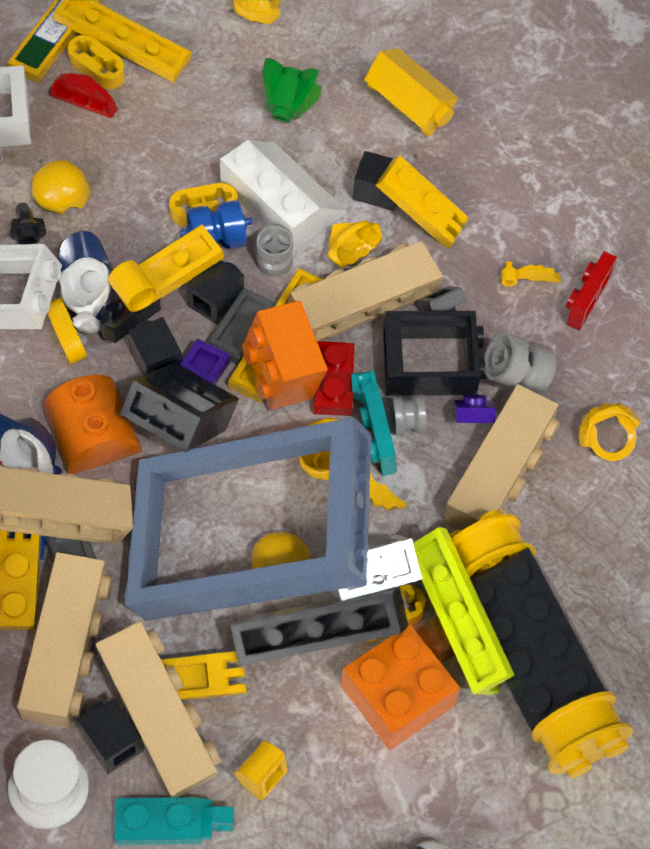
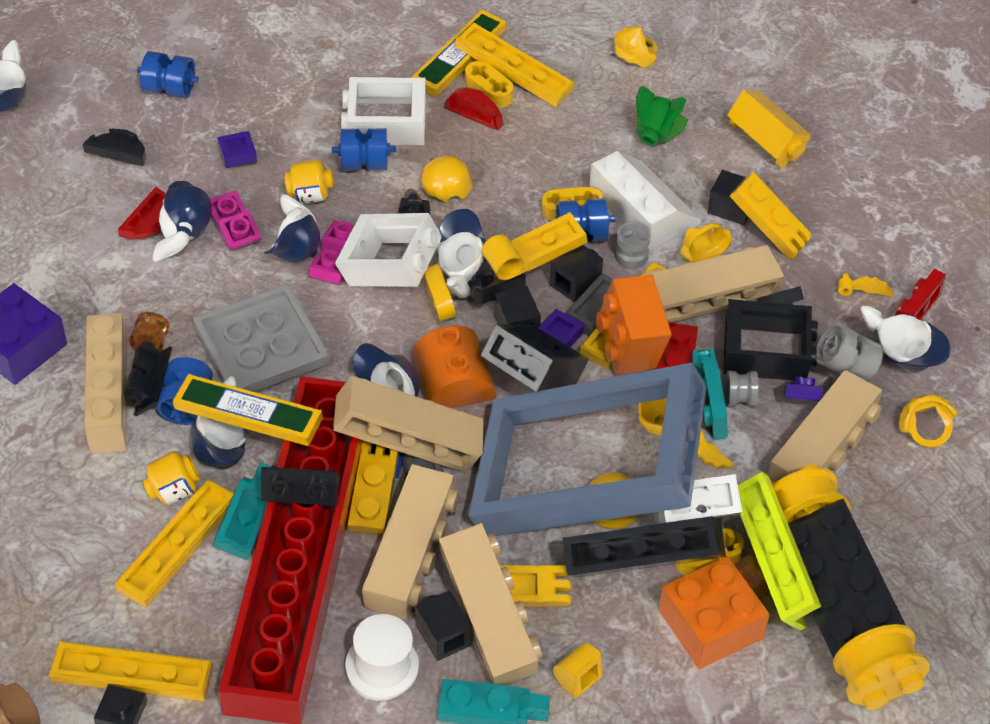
camera: 10 degrees right, 10 degrees down
none -> white hair [861,306,950,372]

